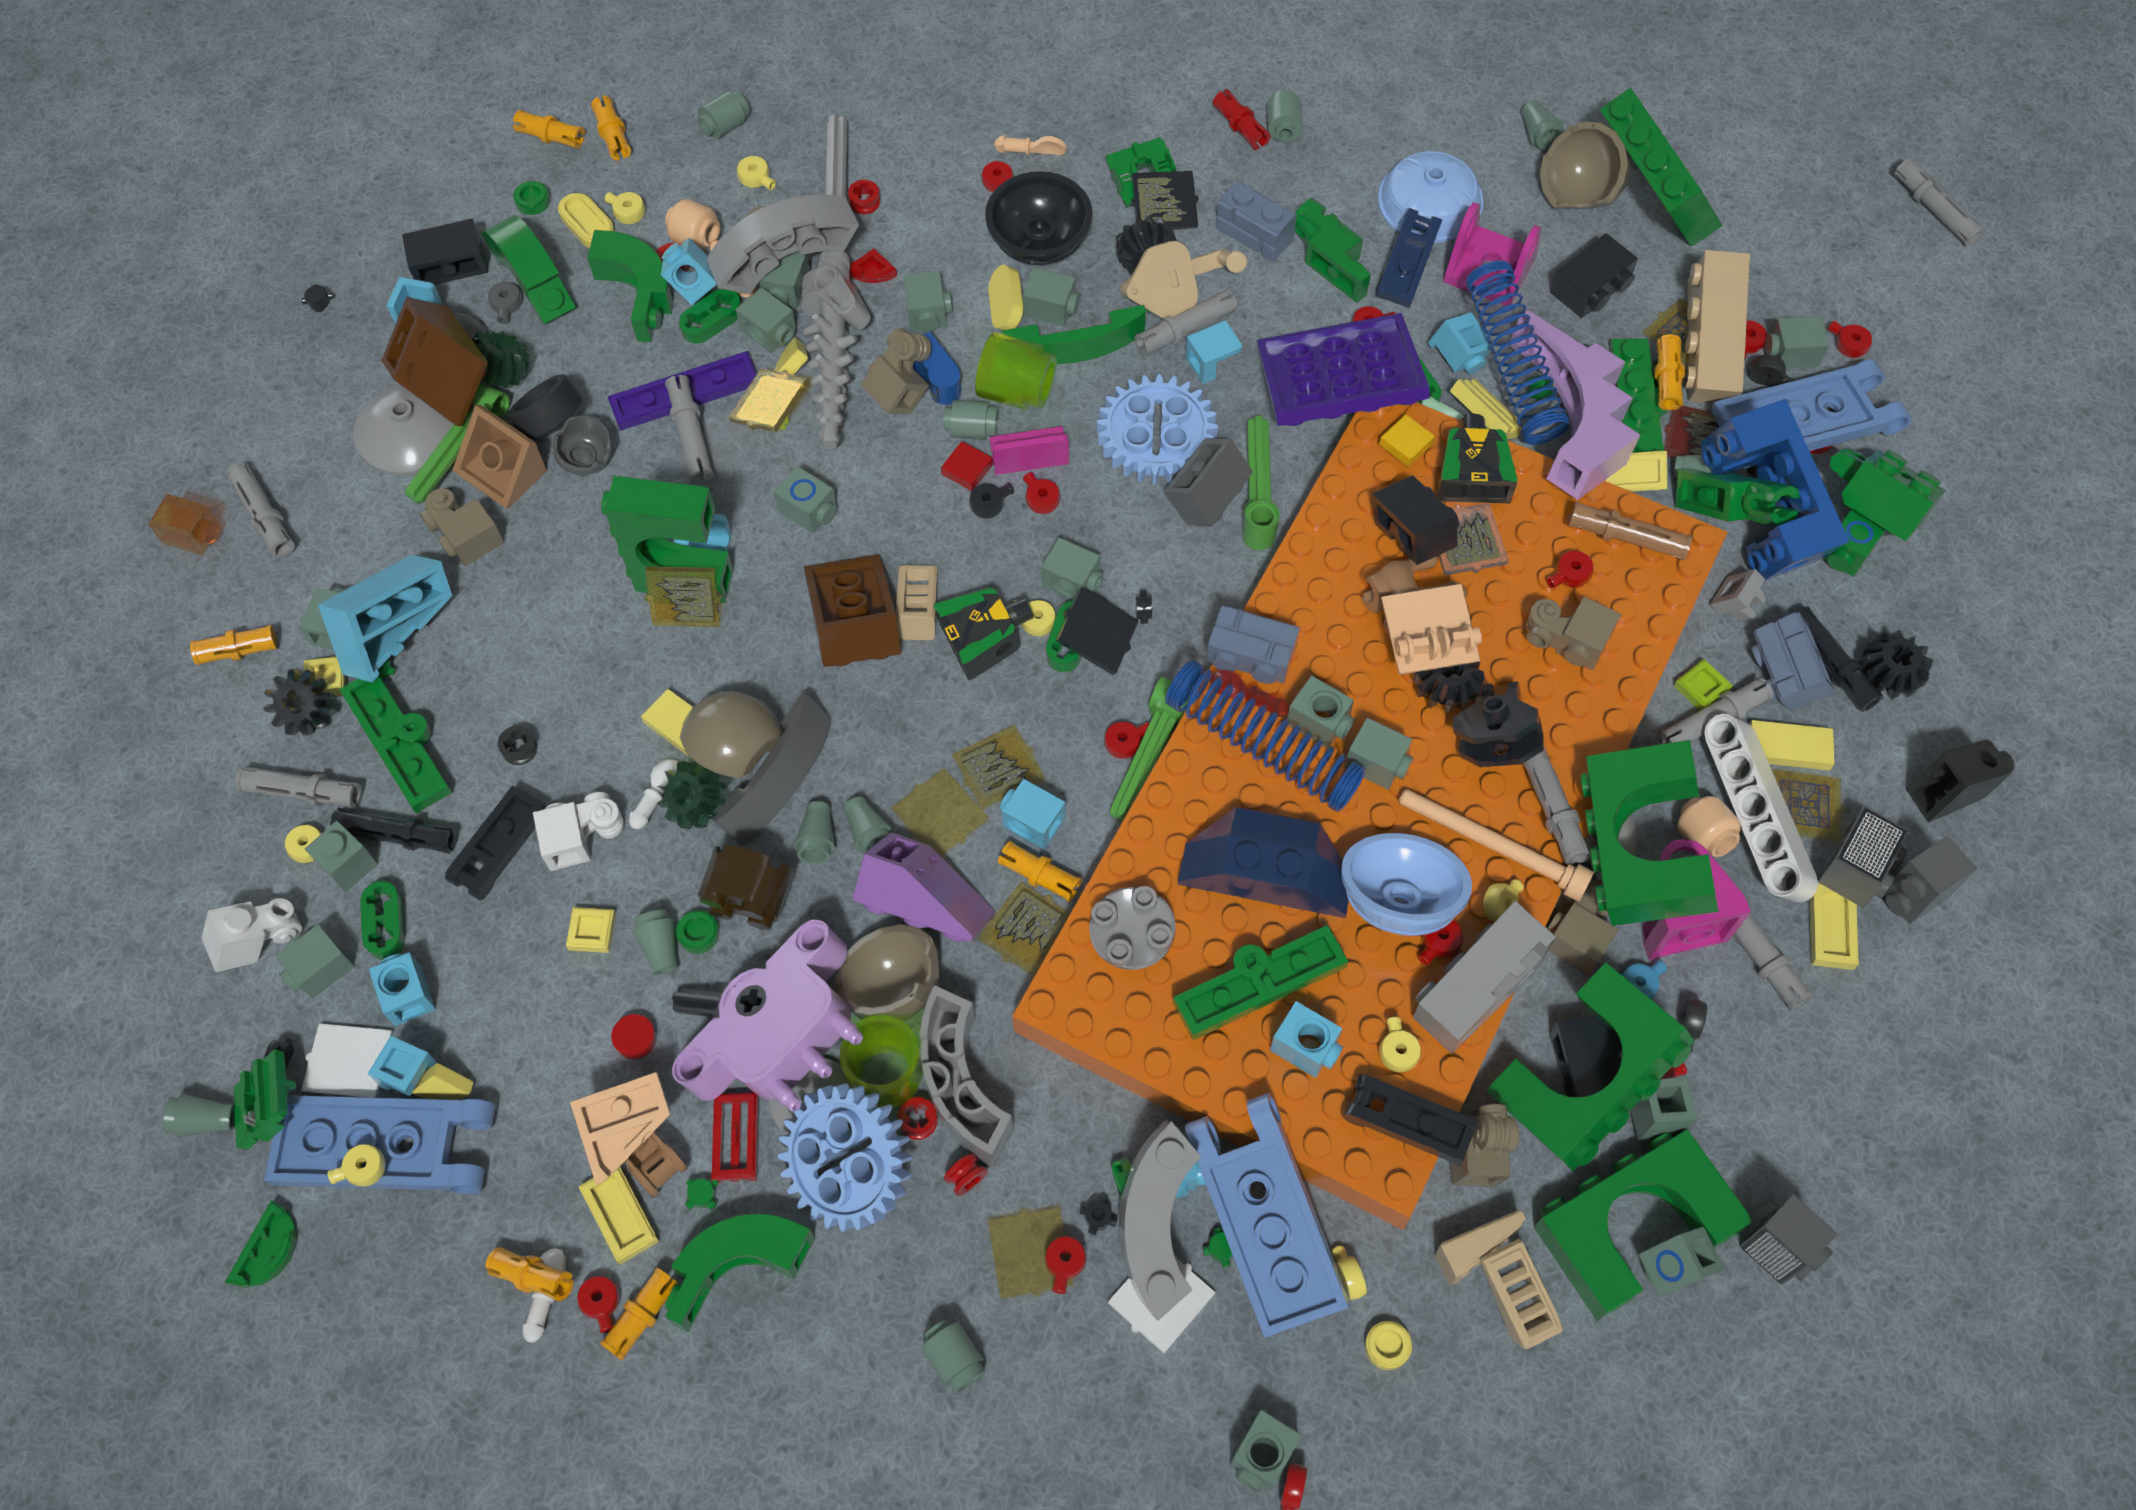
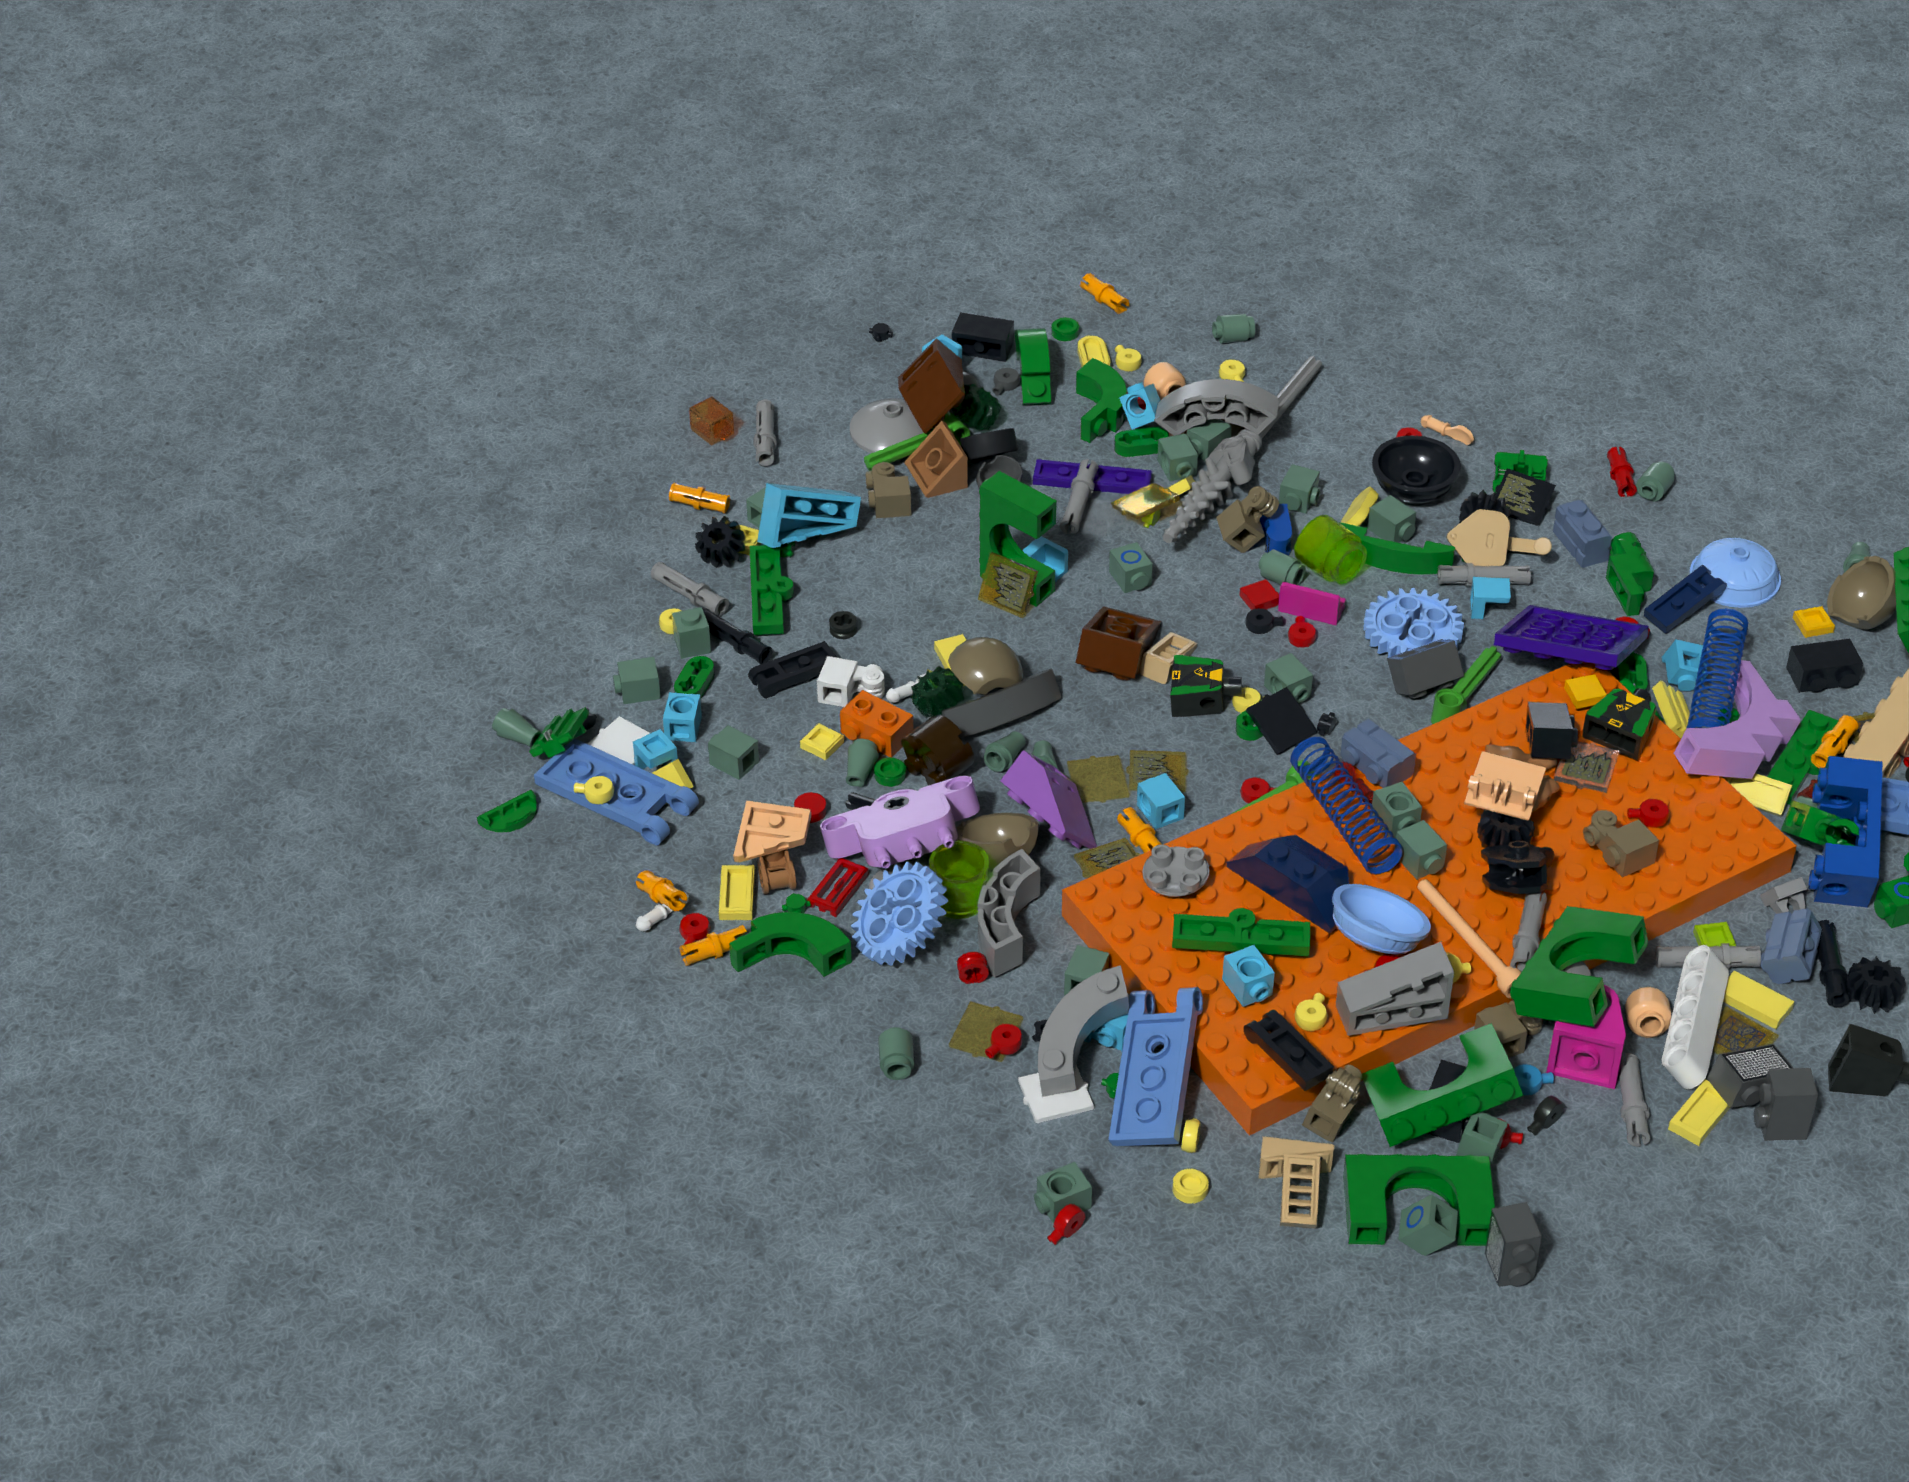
camera: 30 degrees right, 20 degrees down
white brick [202,898,302,972] -> none
light orange pin [591,95,631,161] -> none
red bush [848,180,880,215] -> none
red tile [849,248,897,283] -> none
red bush [897,1097,938,1140] -> none
dark pink hose [1443,202,1542,306] -> none
medium nougat pin [1568,502,1692,560] -> none
none -> sand green brick [708,725,759,780]
none -> orange brick [840,690,914,757]
none -> sand green brick [1064,945,1109,995]
none -> yellow tile [1793,606,1835,638]

